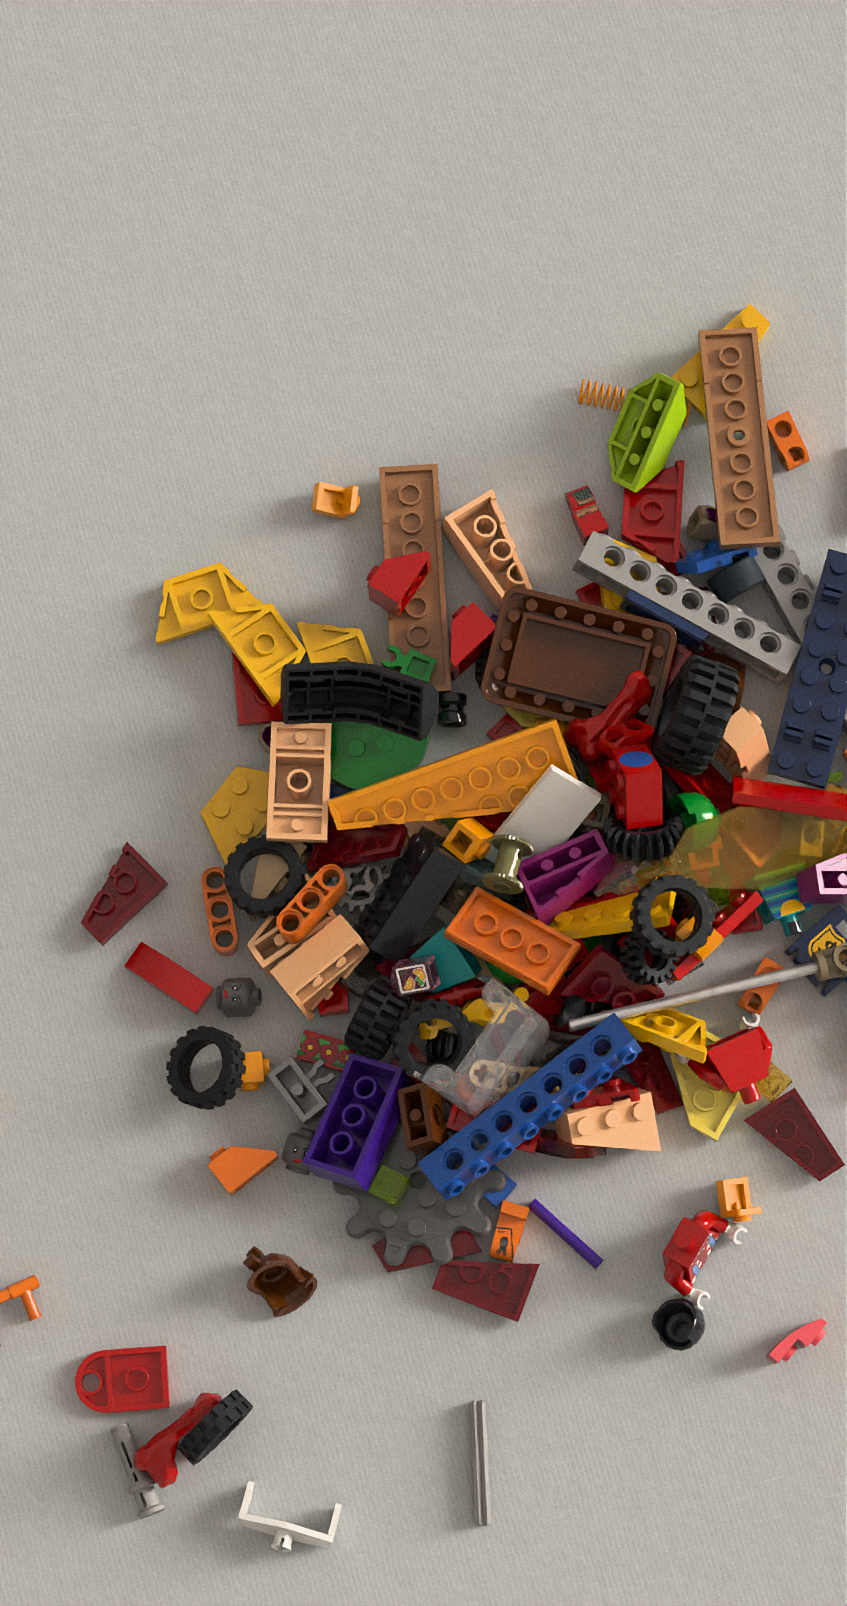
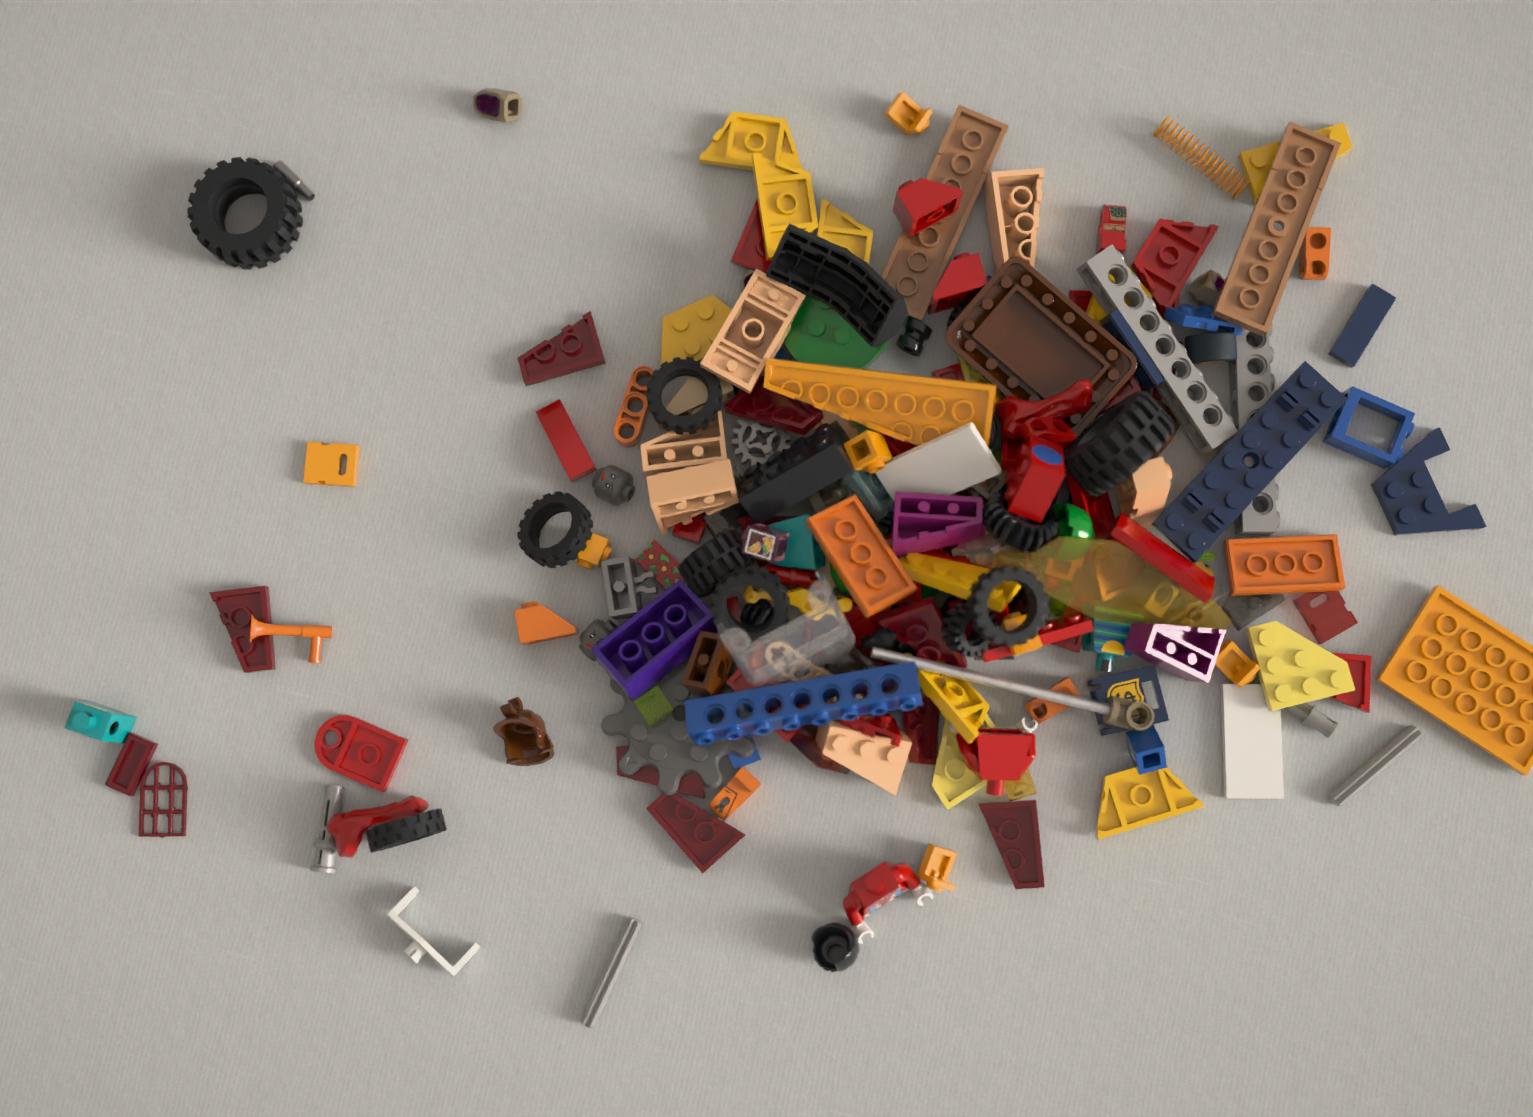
camera: 30 degrees right, 5 degrees up
orange beam [276,864,348,944] -> none
green plate [381,645,437,682] -> none
olive hose [481,834,533,895] -> none
dark purple bar [528,1199,604,1269] -> none
lime wedge [607,372,687,492] -> none
coral slope [766,1319,827,1364] -> none

